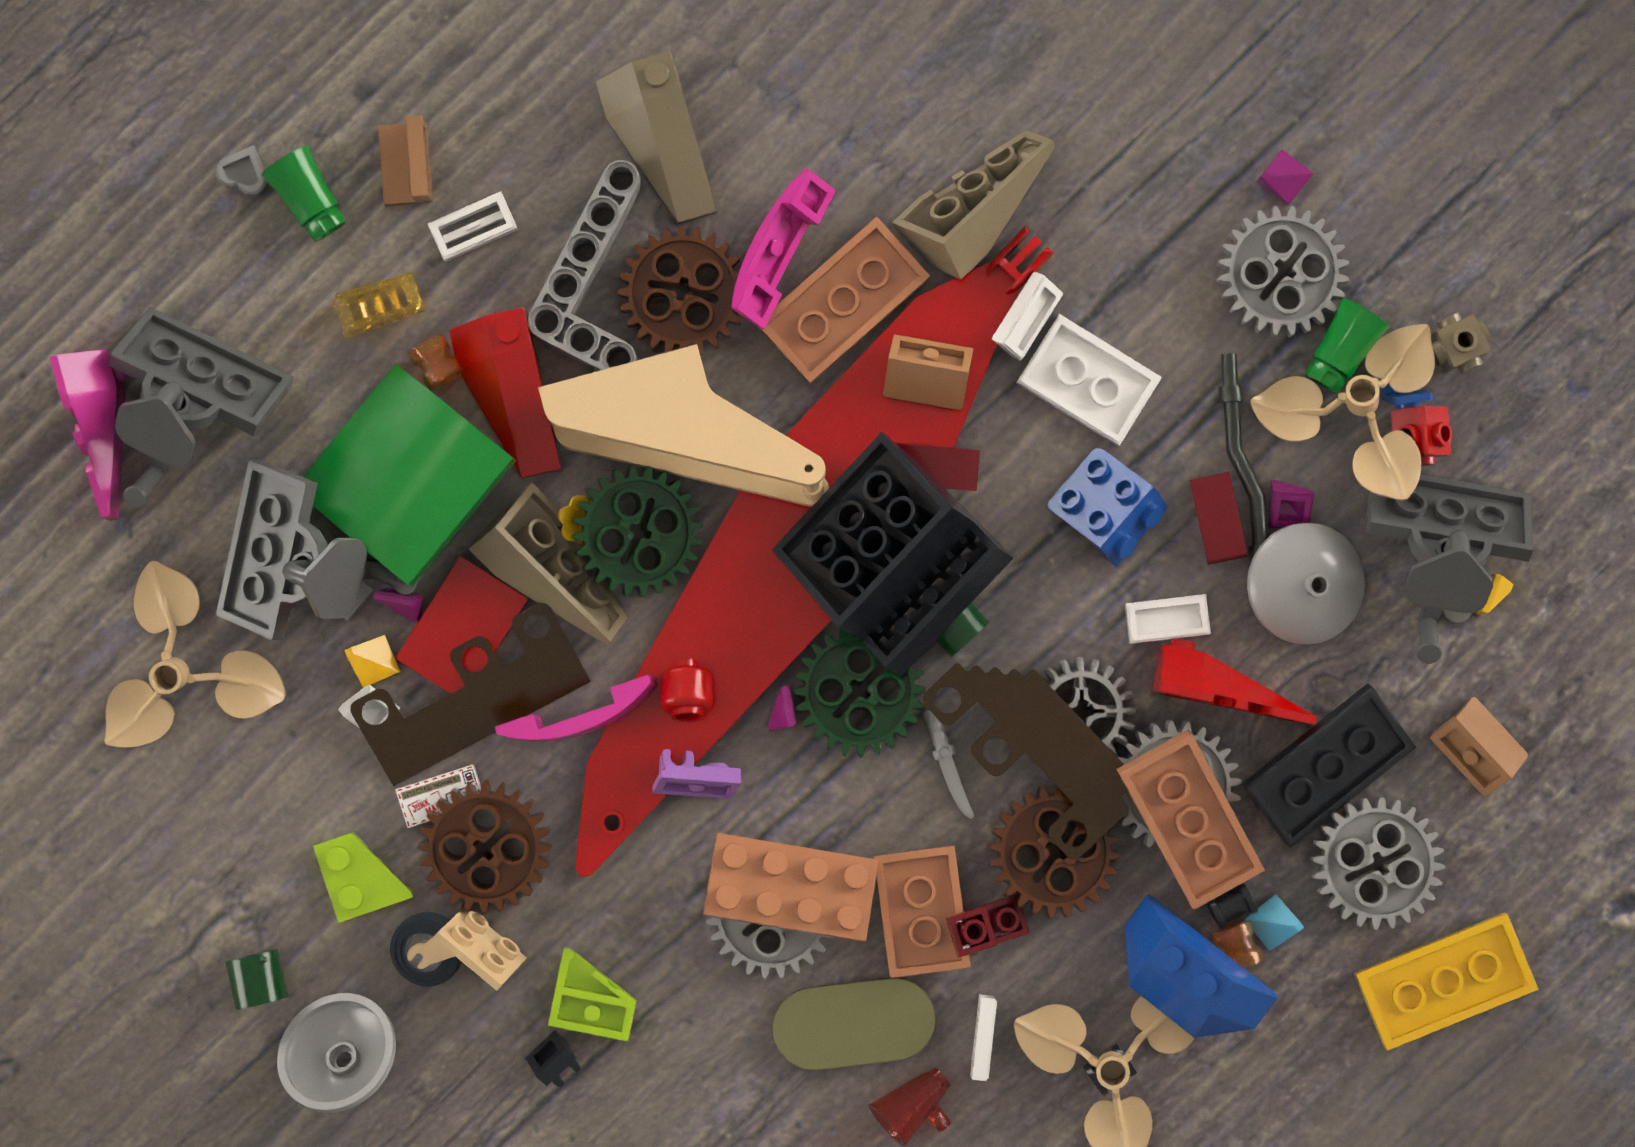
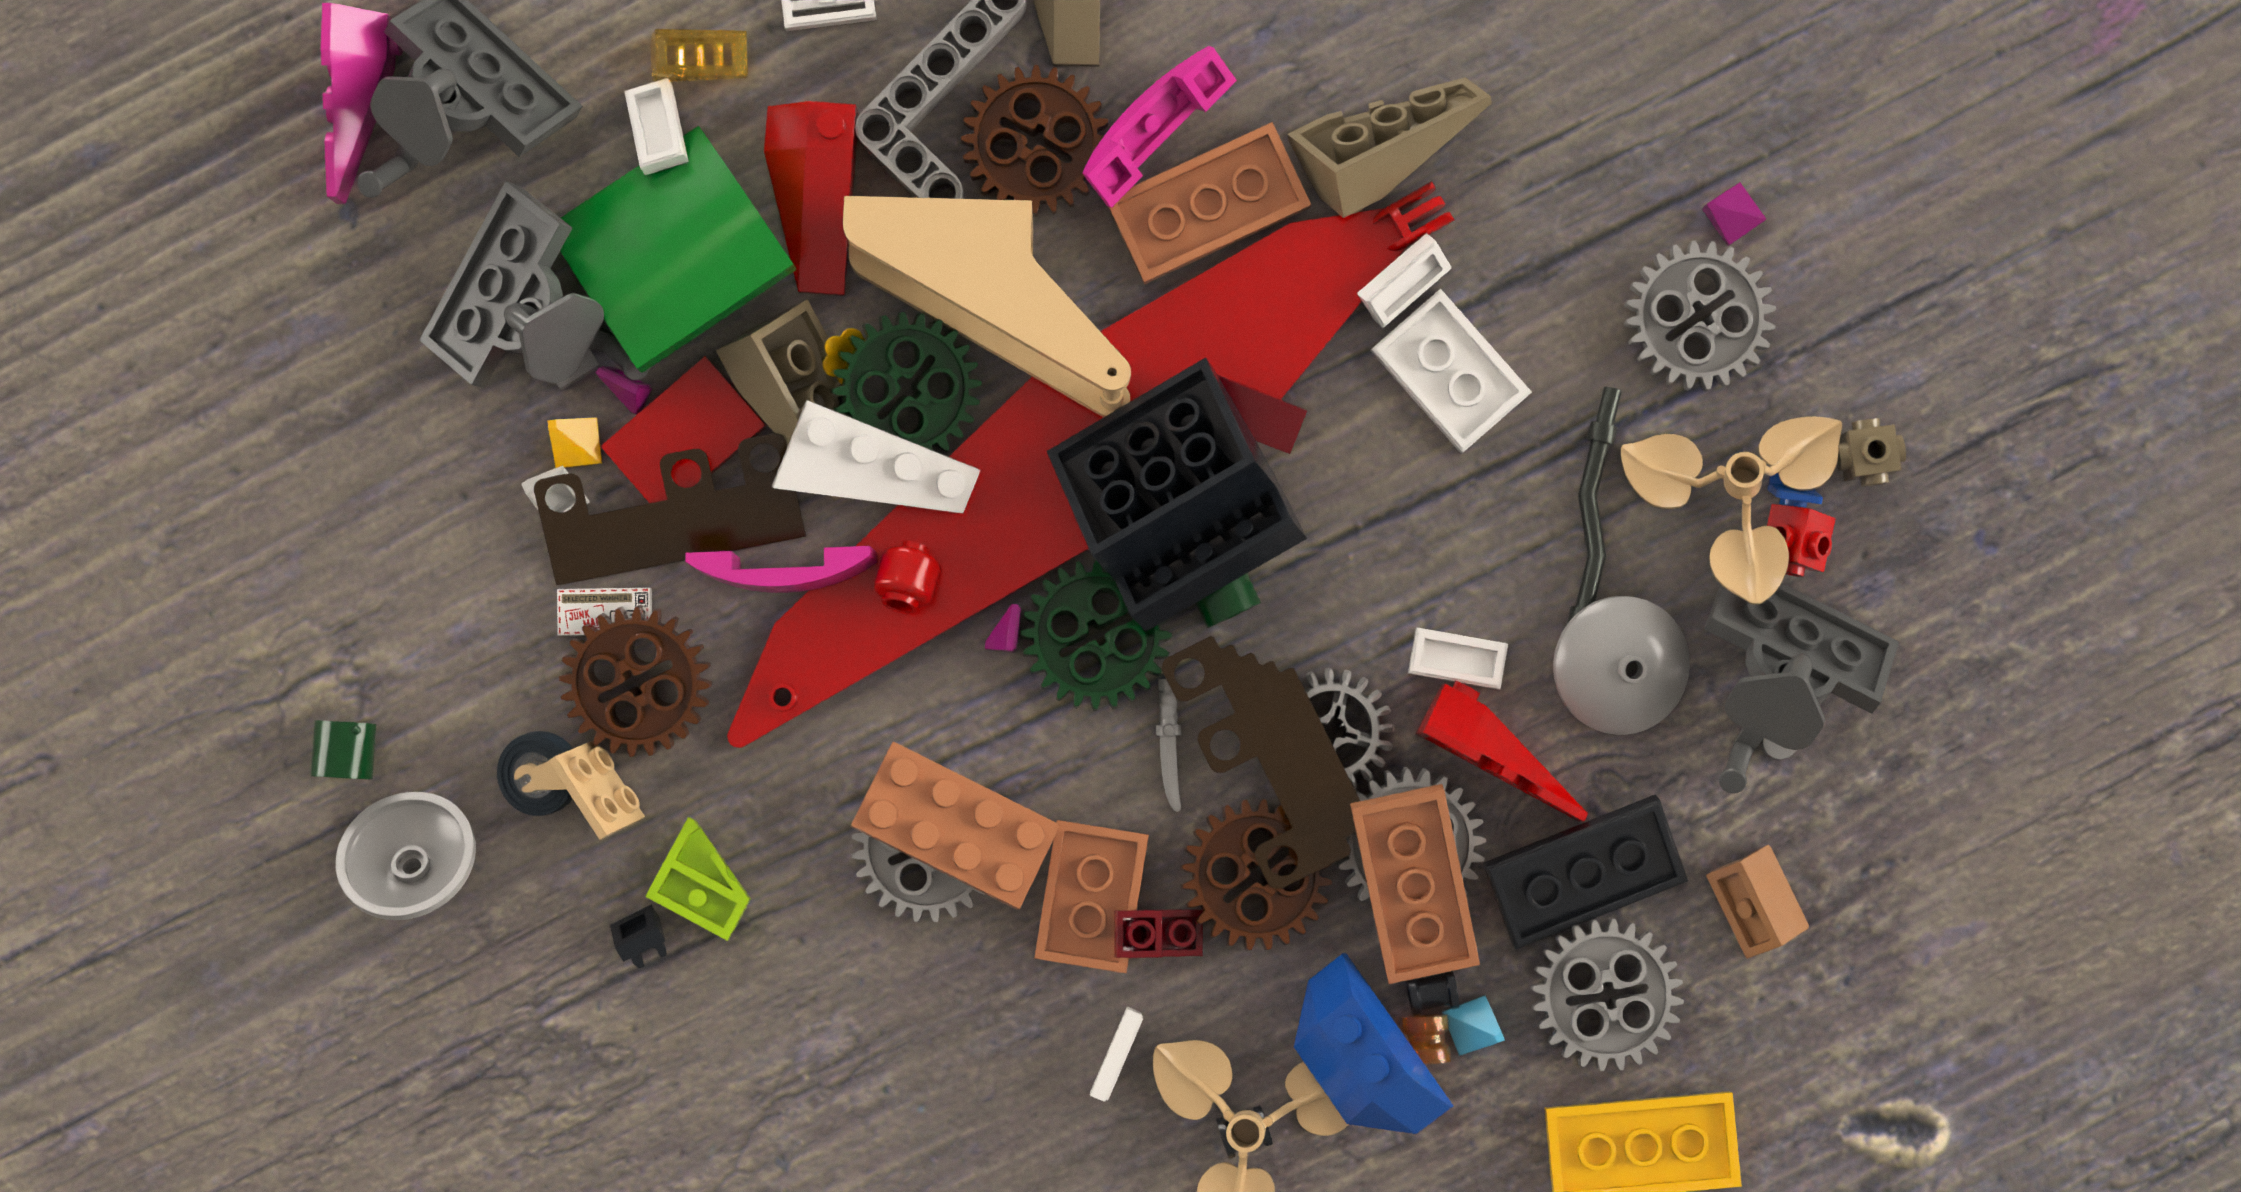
camera: 15 degrees right, 0 degrees up
tan plant [104,561,286,747] -> none
lime wing [313,832,415,923] -> none
clear orange wheel [408,335,463,390] -> none
medium lavender plate [652,749,741,799] -> none
olive tile [773,977,935,1070] -> none
clear red piece [868,1067,951,1147] -> none
medium nougat panel [883,334,974,410] -> none
bracket [1048,448,1168,567] -> none
dark red slope [1189,472,1248,565] -> none
magenta slope [1268,480,1314,528] -> none
green plant [1305,298,1390,394] -> none
yellow slope [1474,573,1514,615] -> none
none -> white tile [624,78,689,175]
none -> white wing [772,400,981,513]

